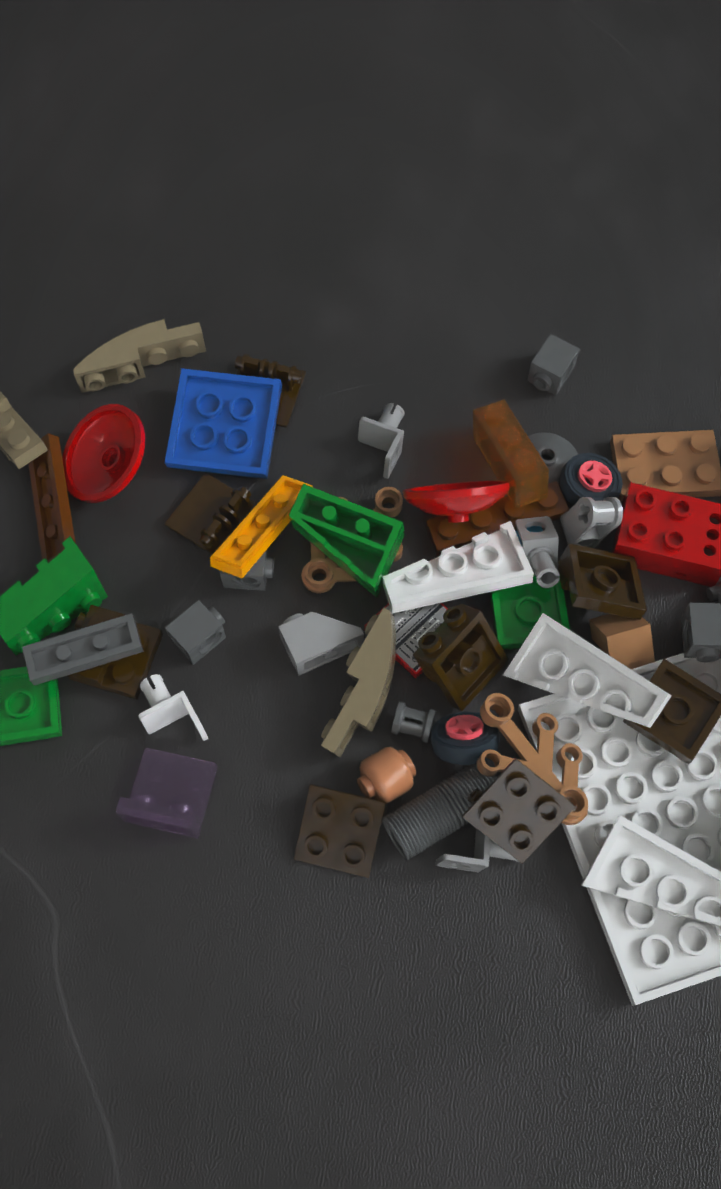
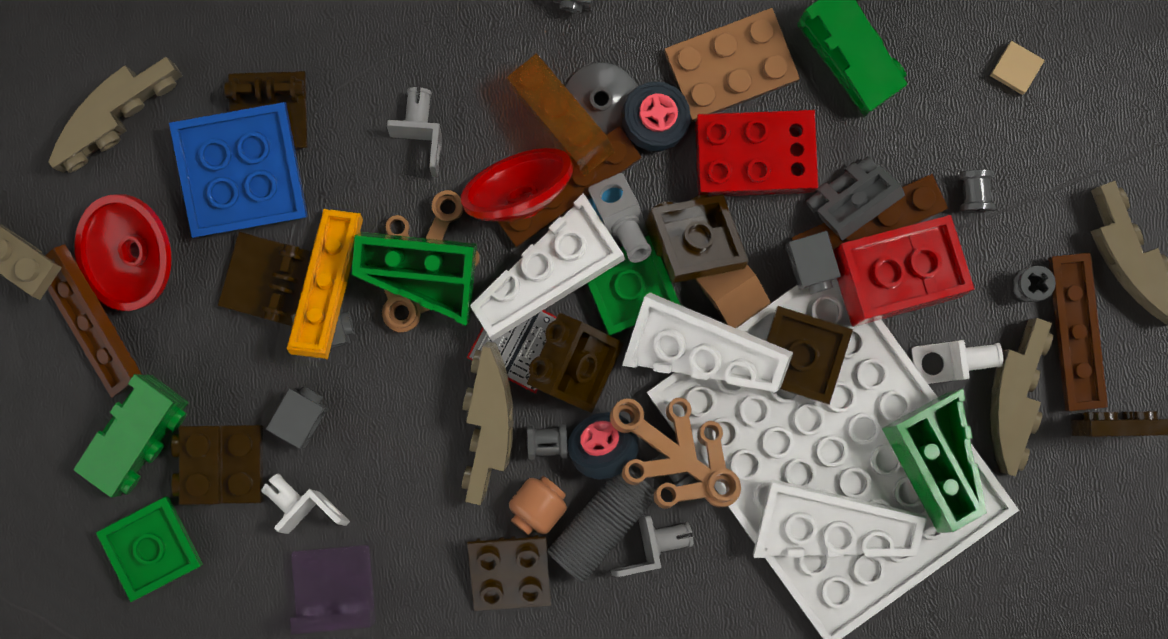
camera: 15 degrees left, 20 degrees up
dark grey plate [22,613,144,686] -> none
light grey slope [278,612,364,676] -> none
hinge [462,758,576,864] -> none
light grey piece [560,497,623,548] -> none

